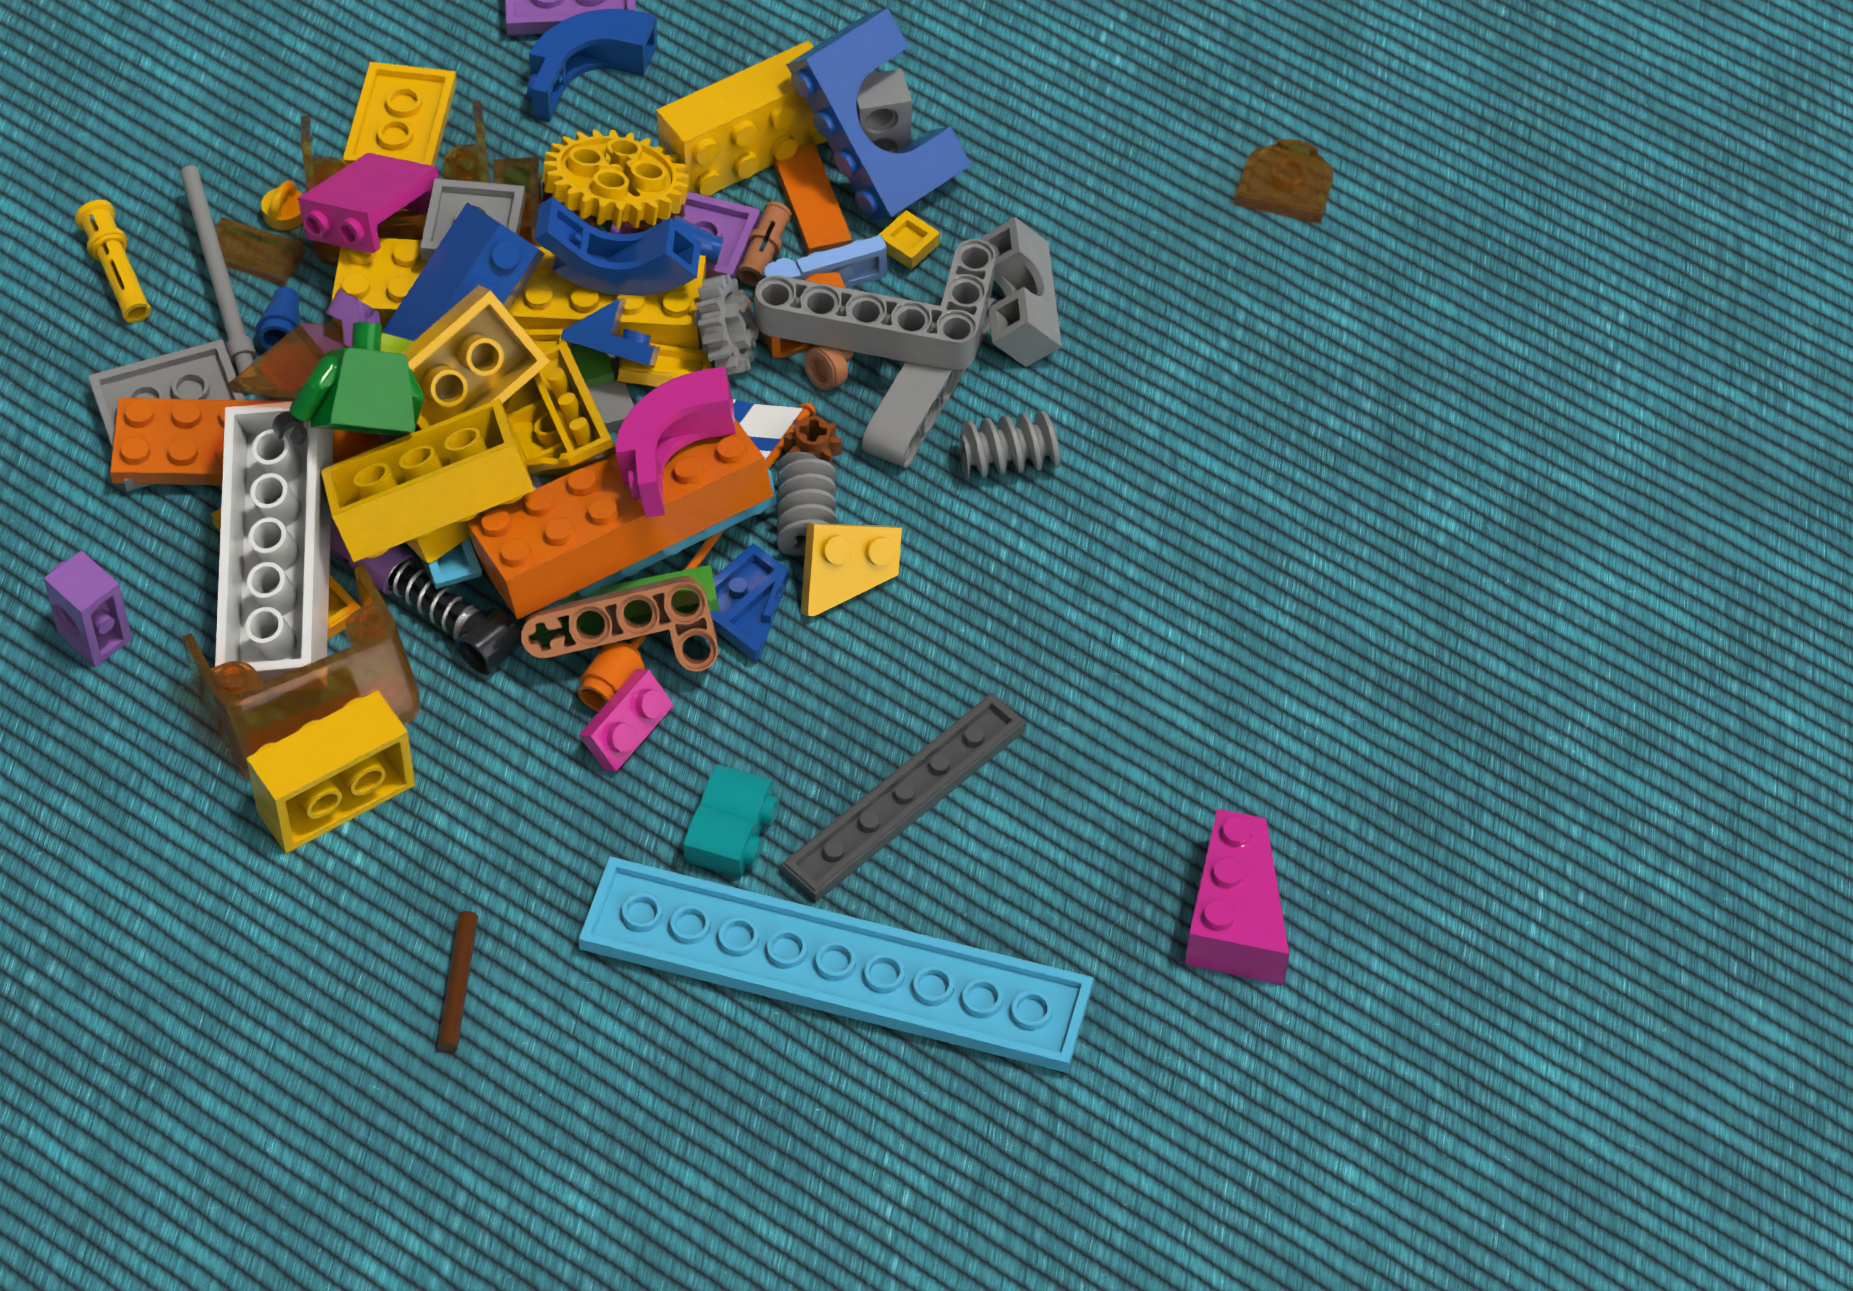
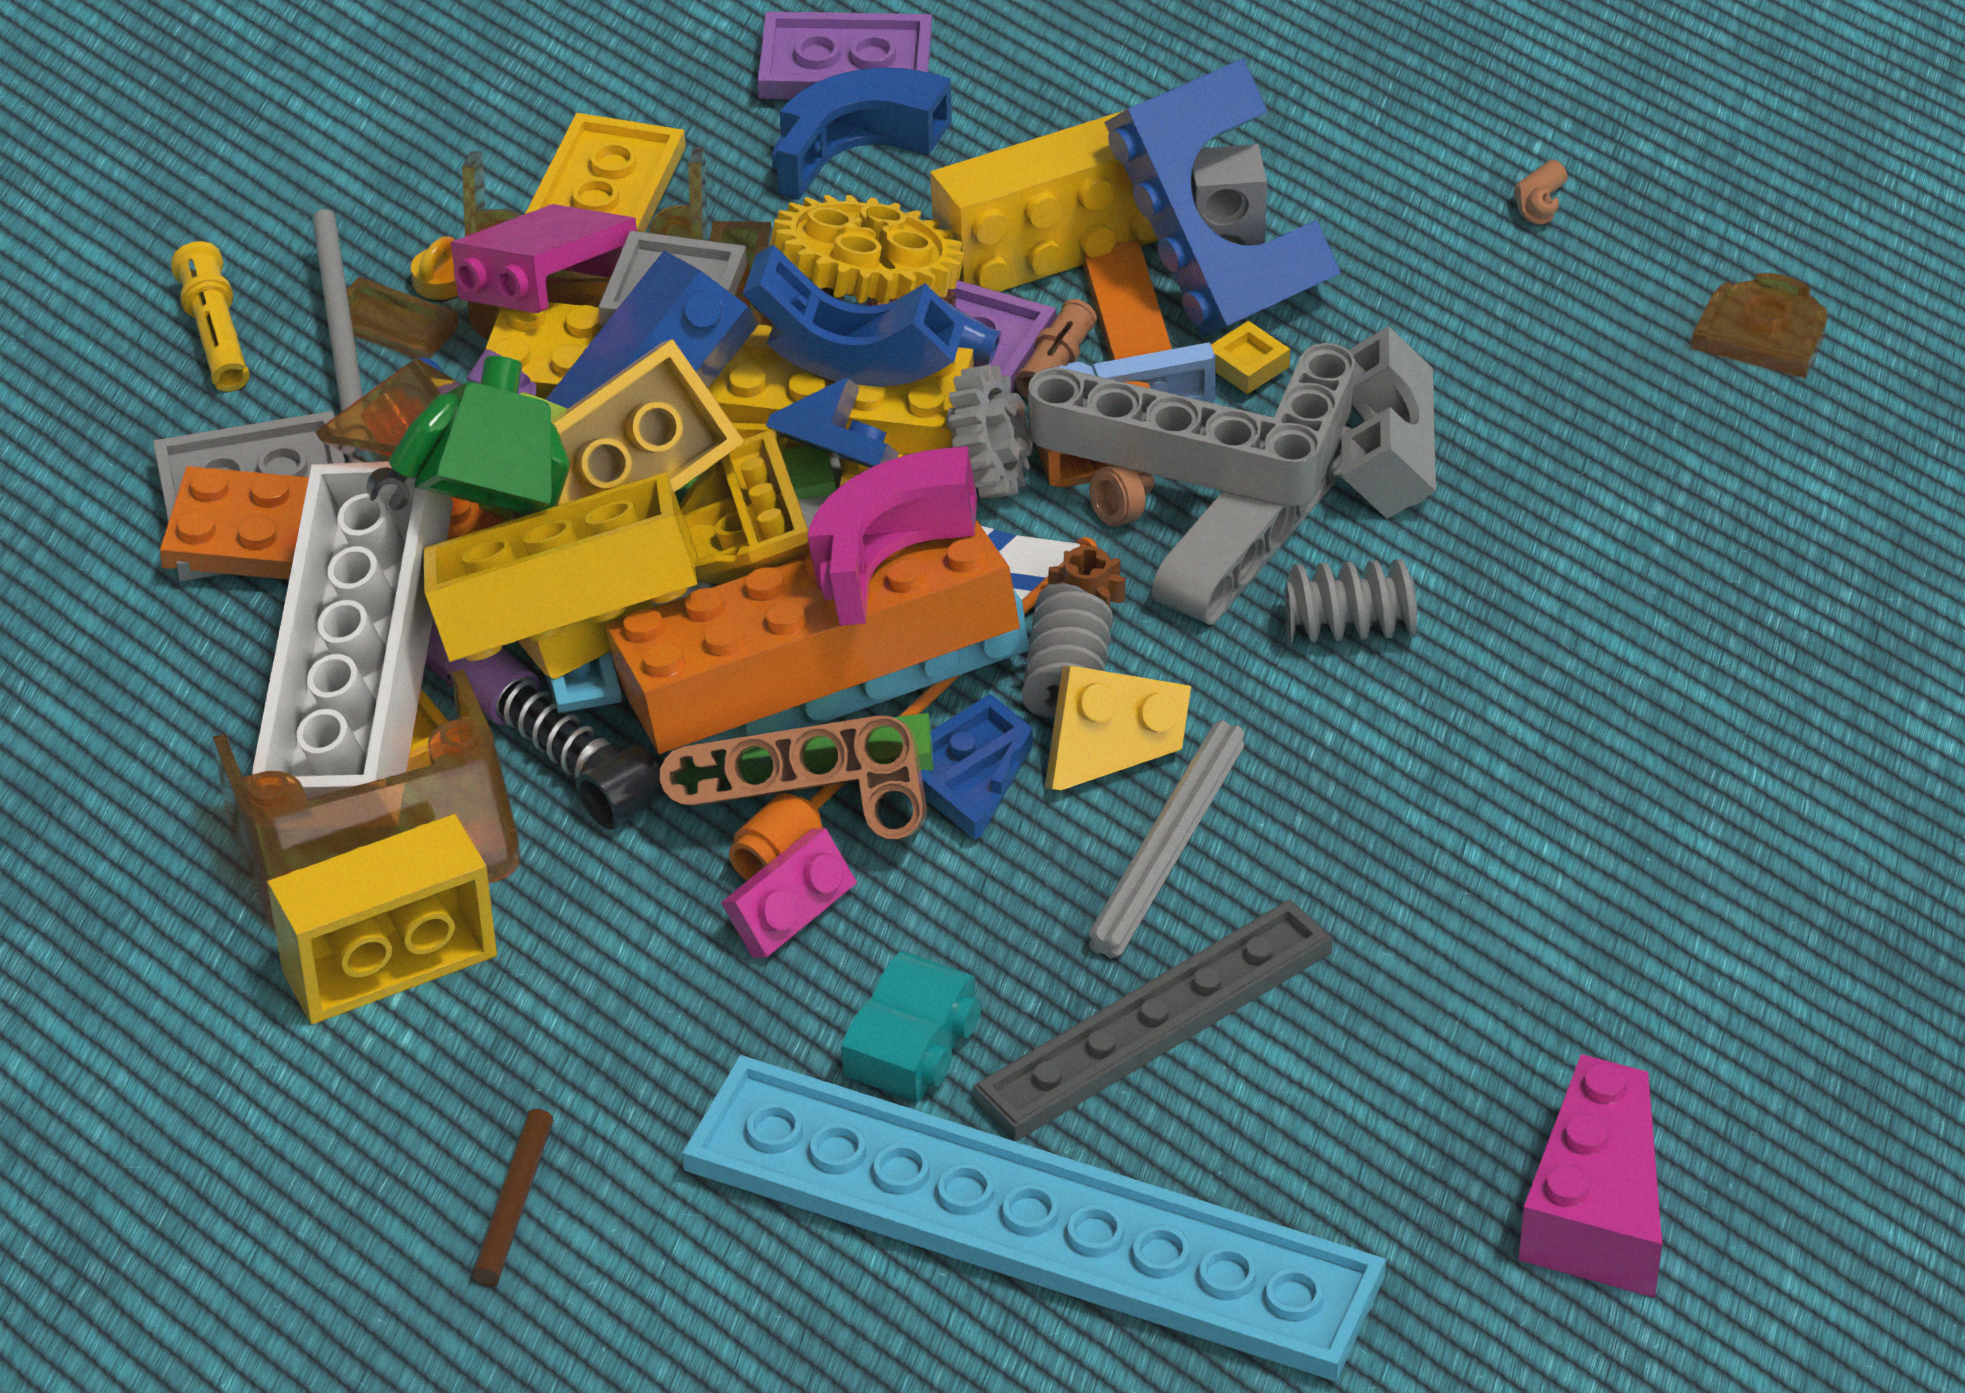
camera: 10 degrees right, 10 degrees down
medium lavender brick [44,550,132,667] -> none
none -> light grey axle [1089,720,1244,959]
none -> nougat arm [1514,159,1568,225]

